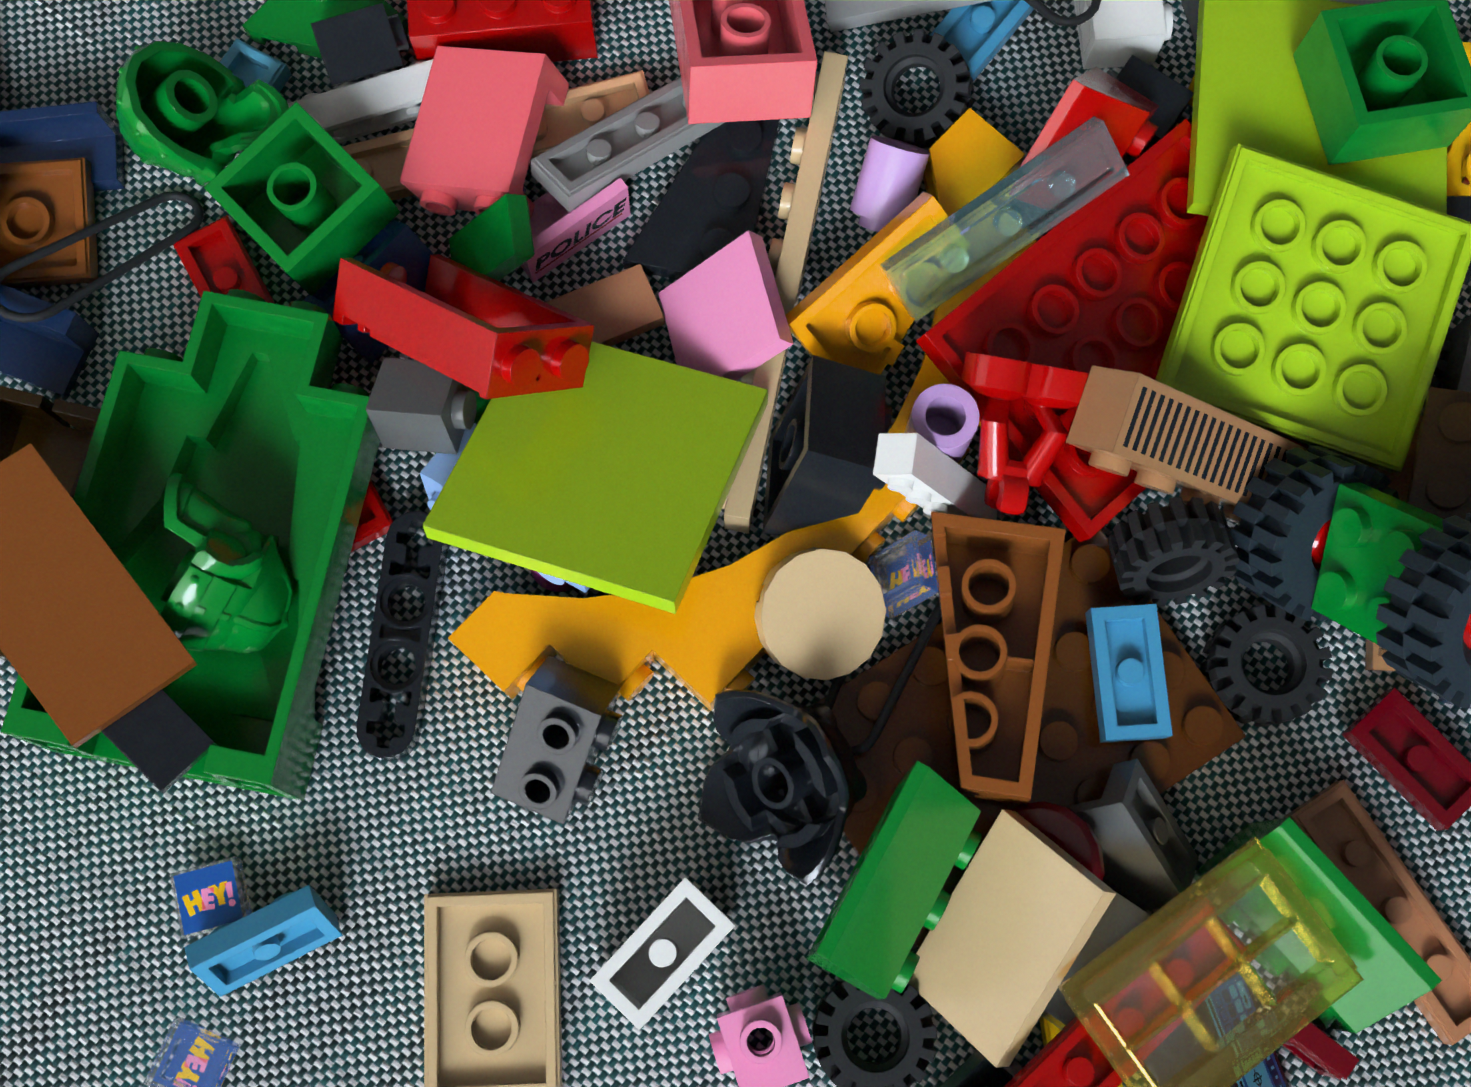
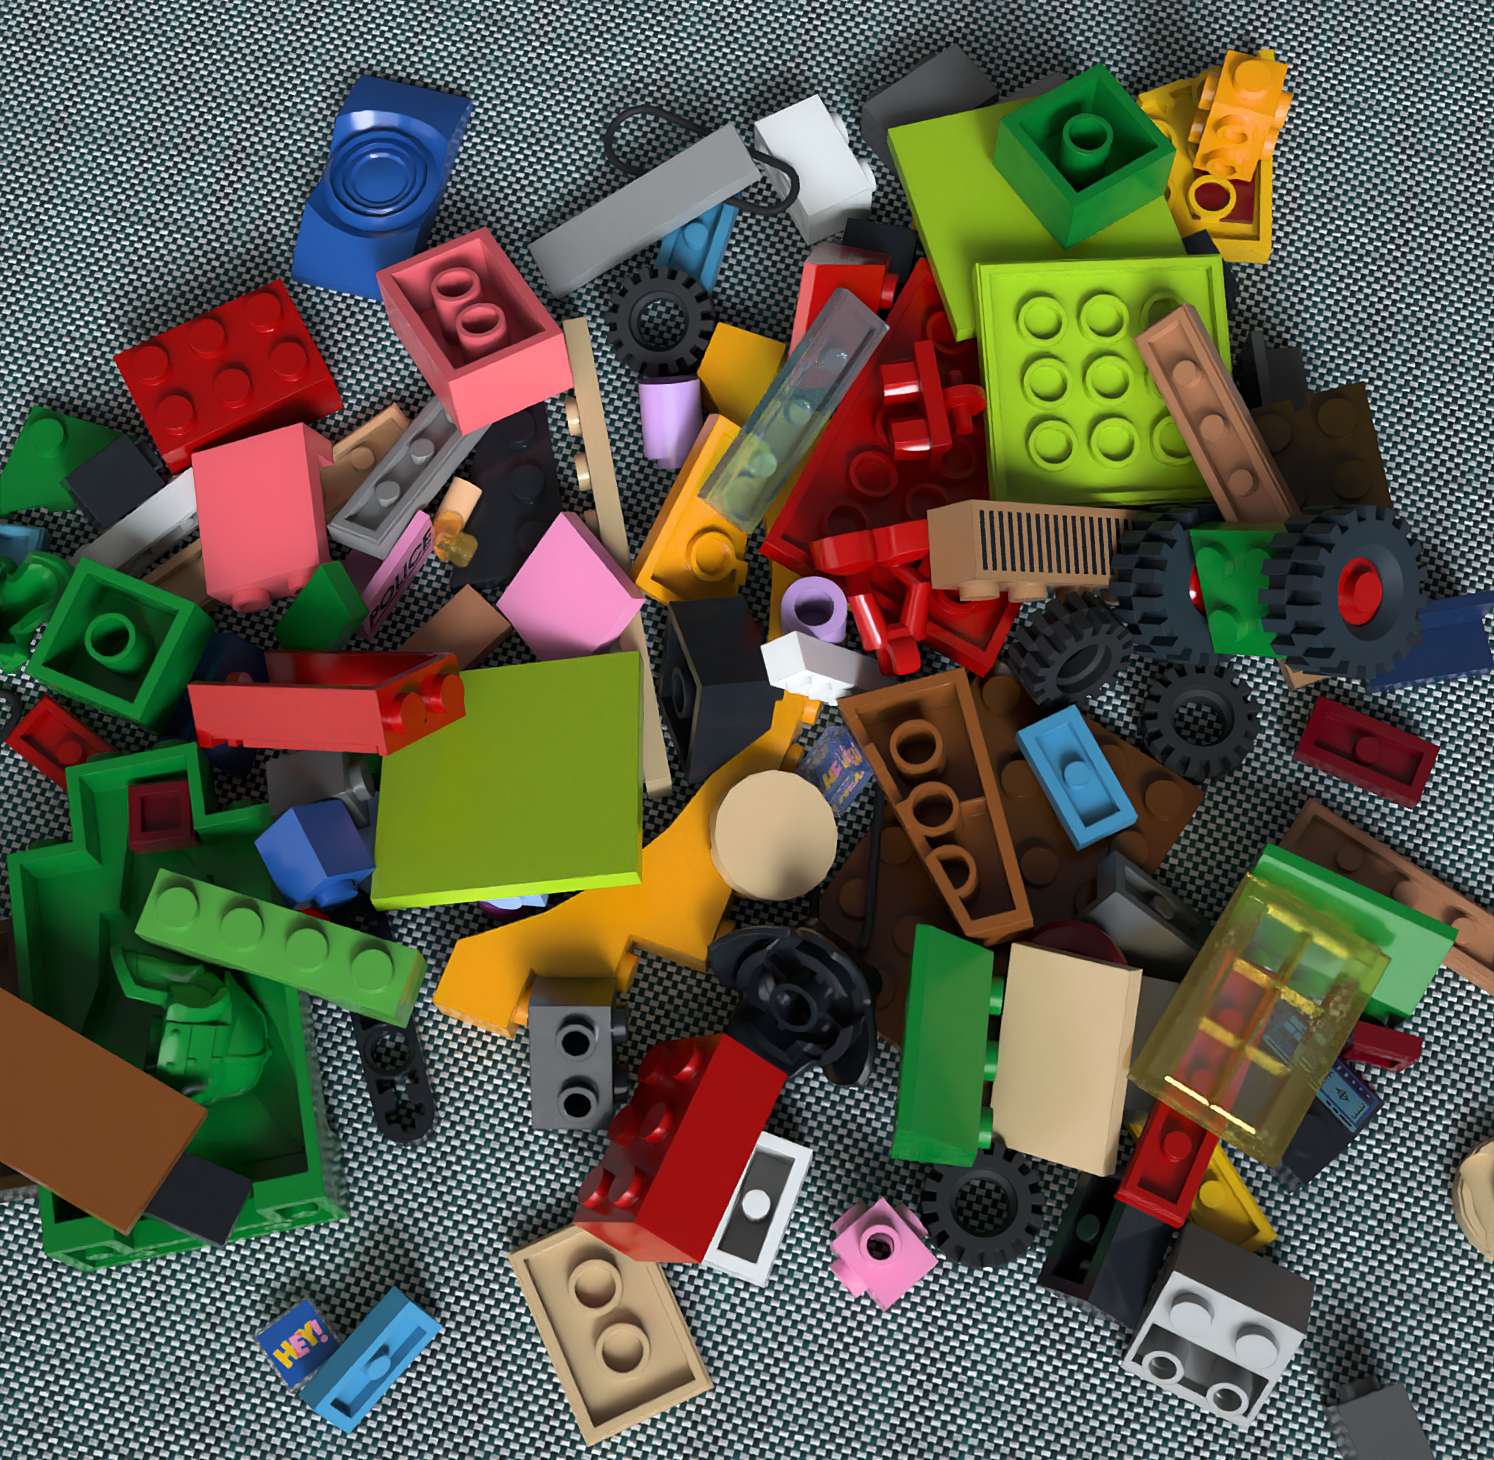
camera: 20 degrees left, 5 degrees down
none -> dark red tile [128,779,201,854]
none -> bright green arch [134,868,429,1029]
none -> blue brick [254,799,377,912]
none -> arm [433,477,482,567]
none -> red brick [572,1033,788,1264]
none -> red hips [878,340,987,473]
none -> nougat tile [1133,302,1303,523]

